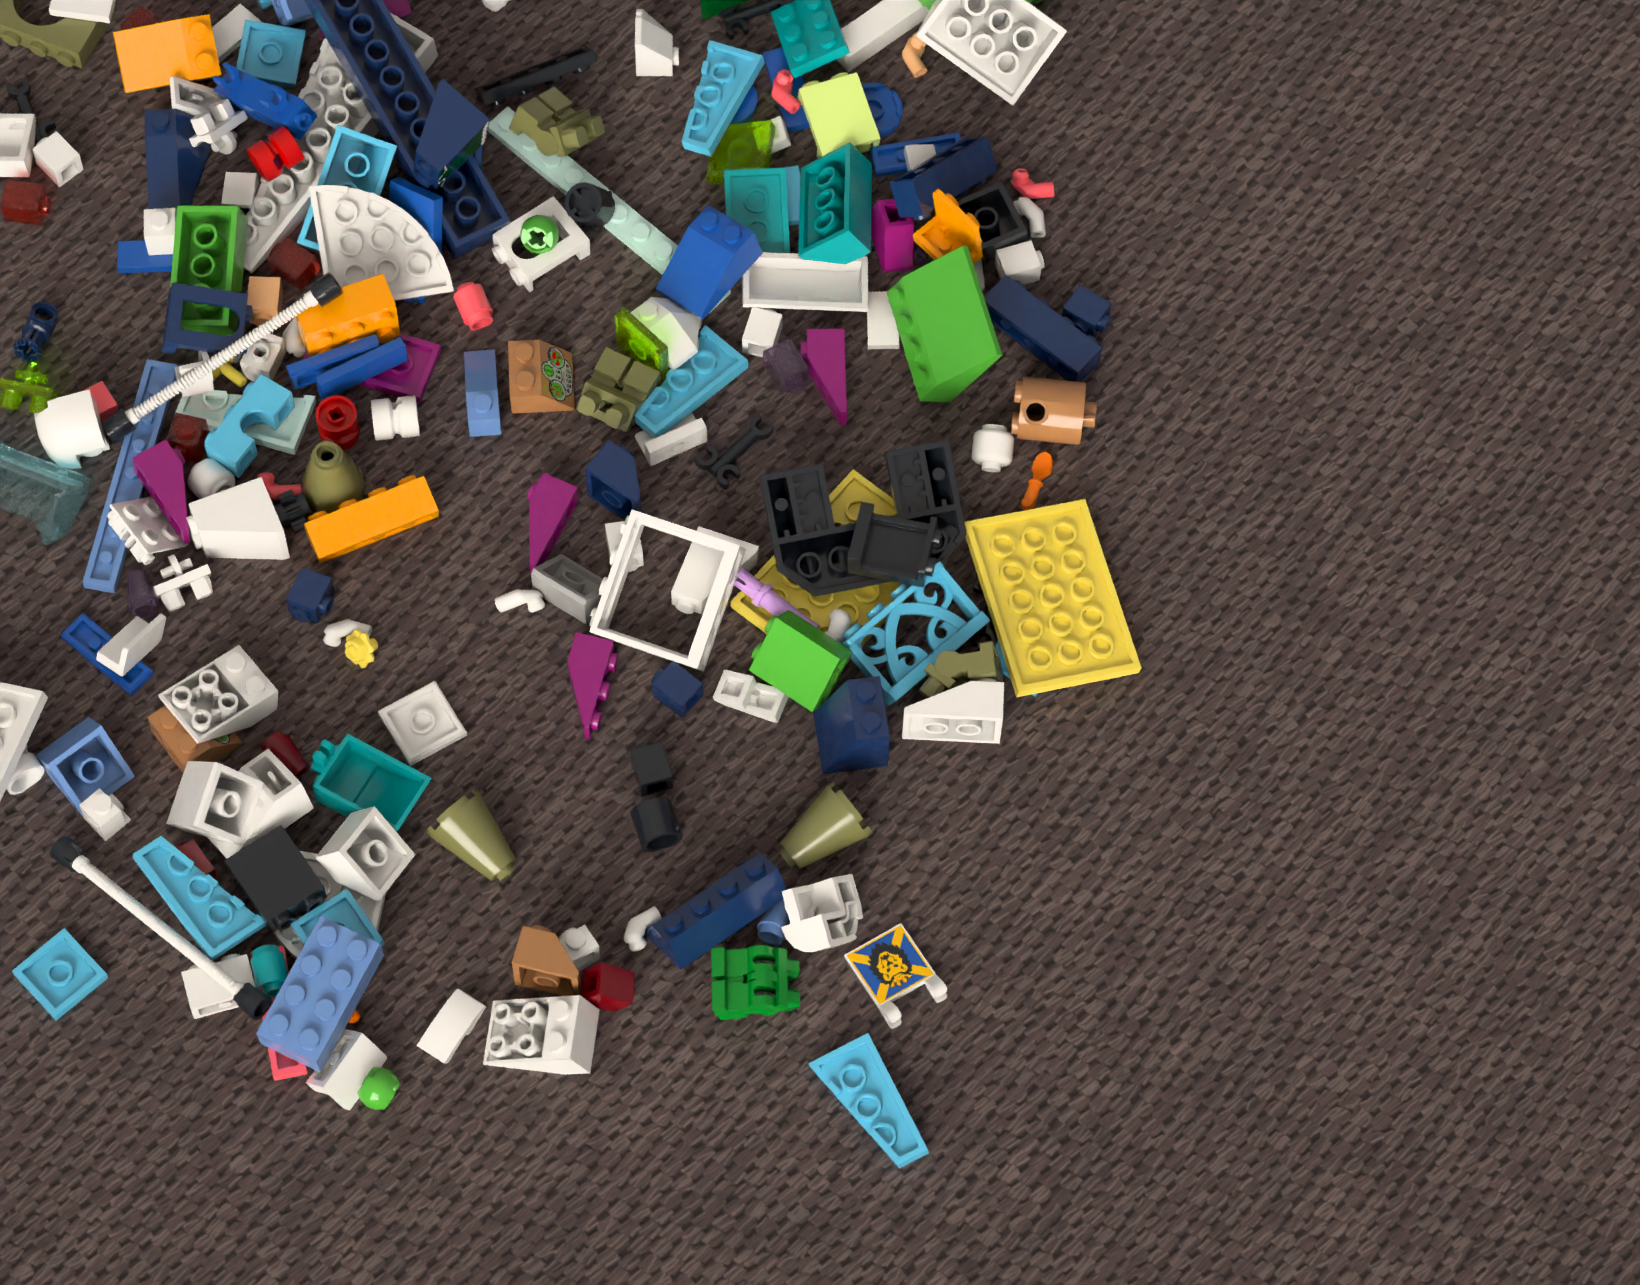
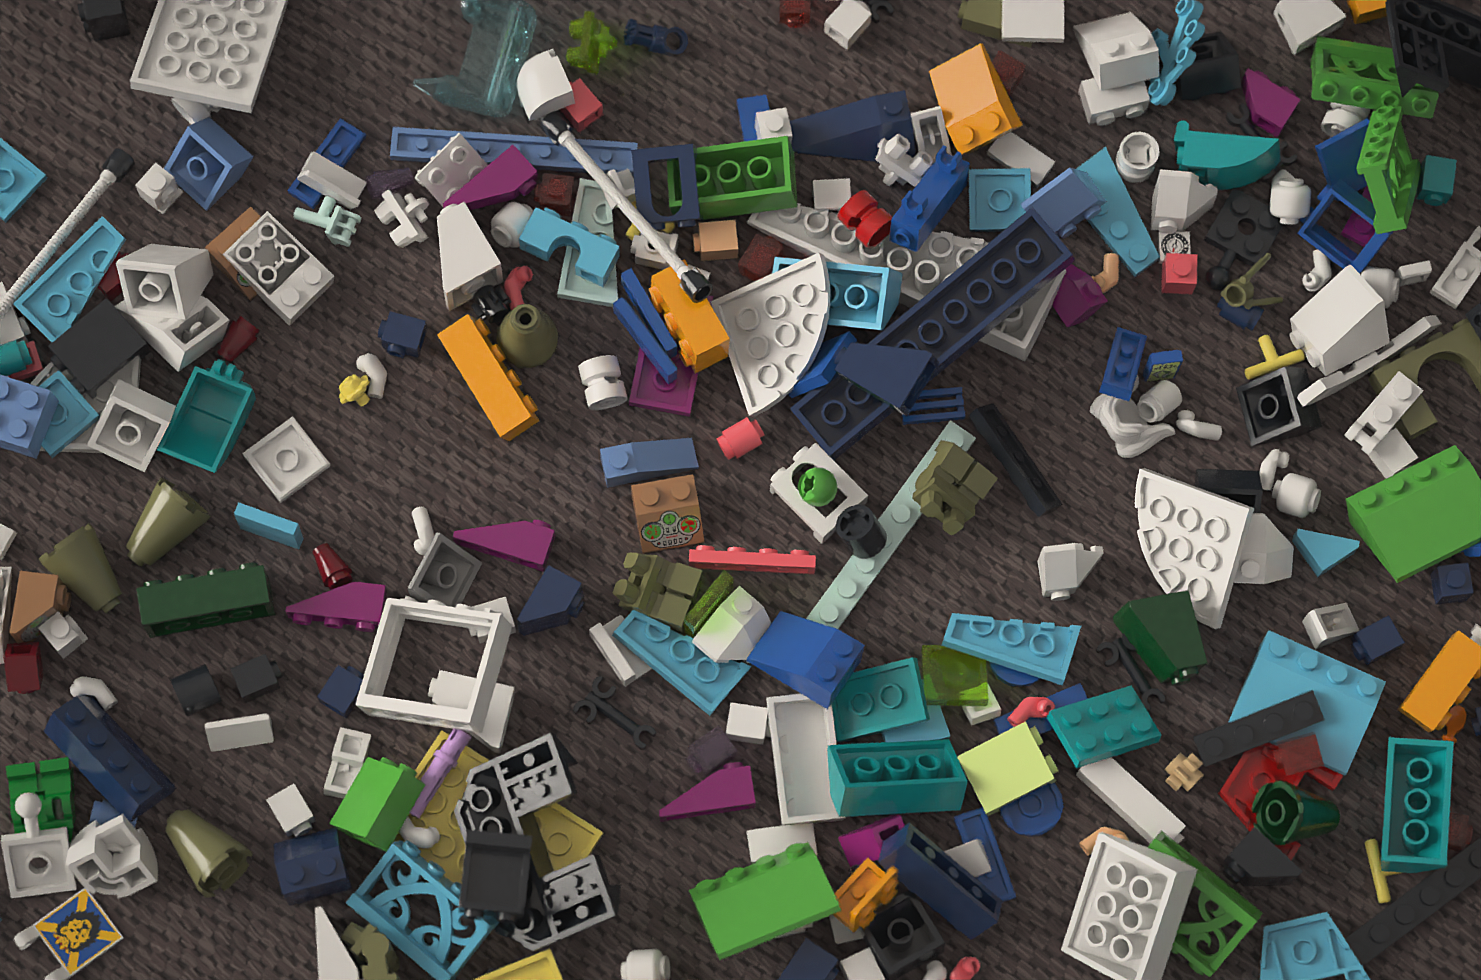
camera: 80 degrees right, 10 degrees up
red wheel [315,395,360,451] -> none
none -> white plate [1,792,76,898]
none -> olive cone [39,523,122,613]
none -> dark green brick [136,563,275,638]
none -> white slope [205,713,274,752]
none -> medium azure tile [234,502,303,549]
none -> white brick [266,784,316,838]
none -> light aqua arm [294,196,362,246]
none -> dark red cone [312,543,353,590]
none -> coral plate [689,545,816,574]

